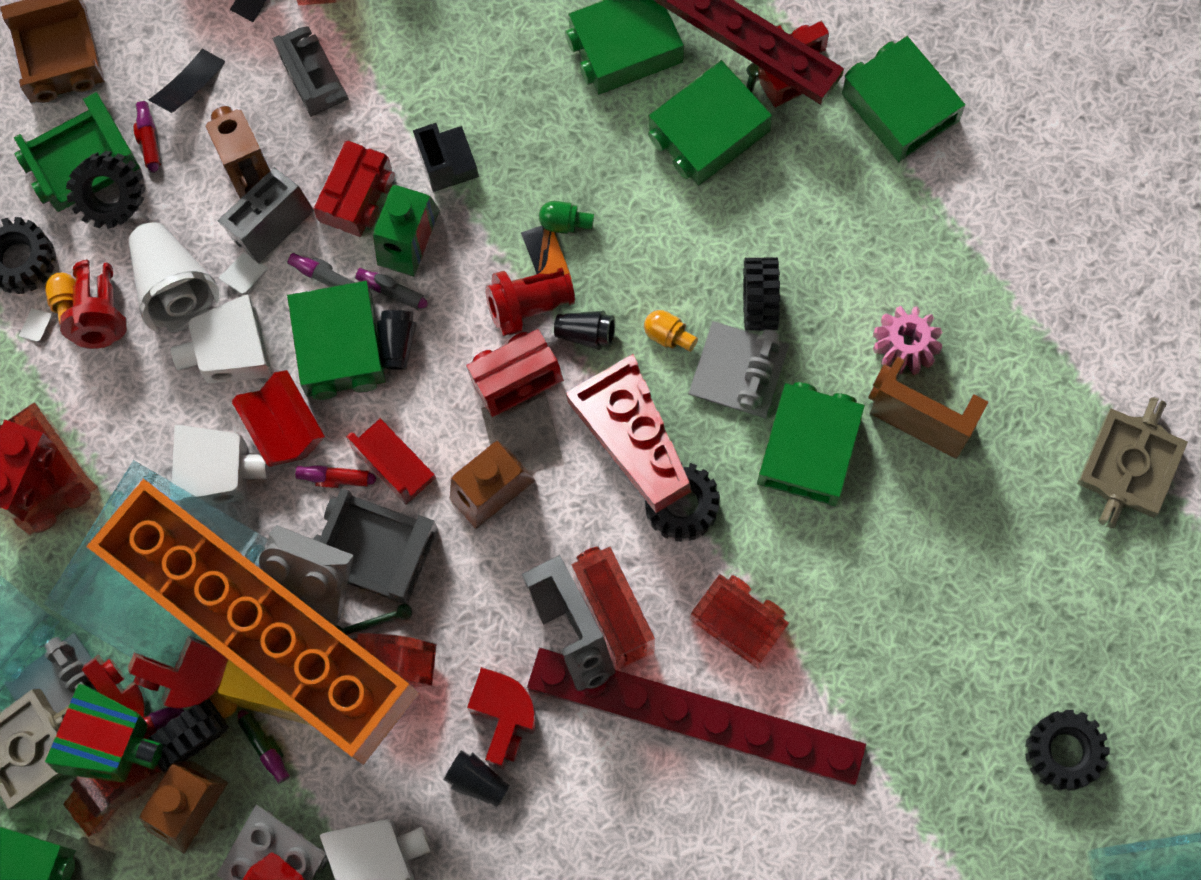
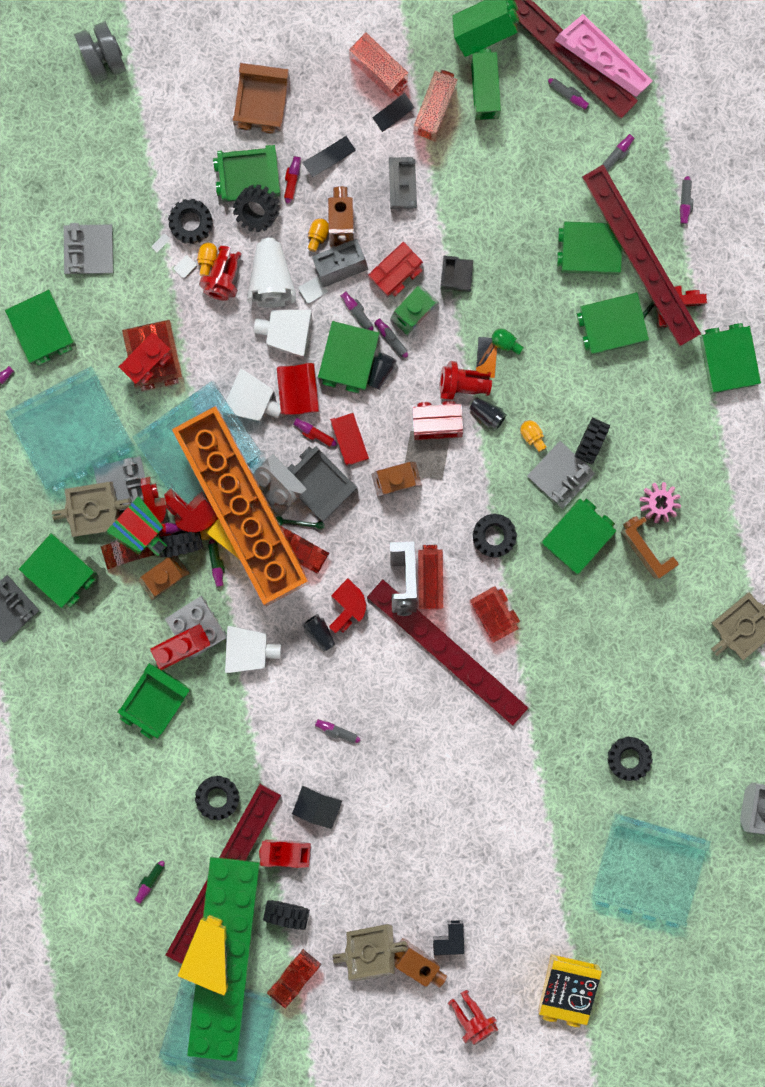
camera: 15 degrees right, 15 degrees up
wing [566,353,691,513] -> none
none -> light orange cylinder [307,218,329,252]

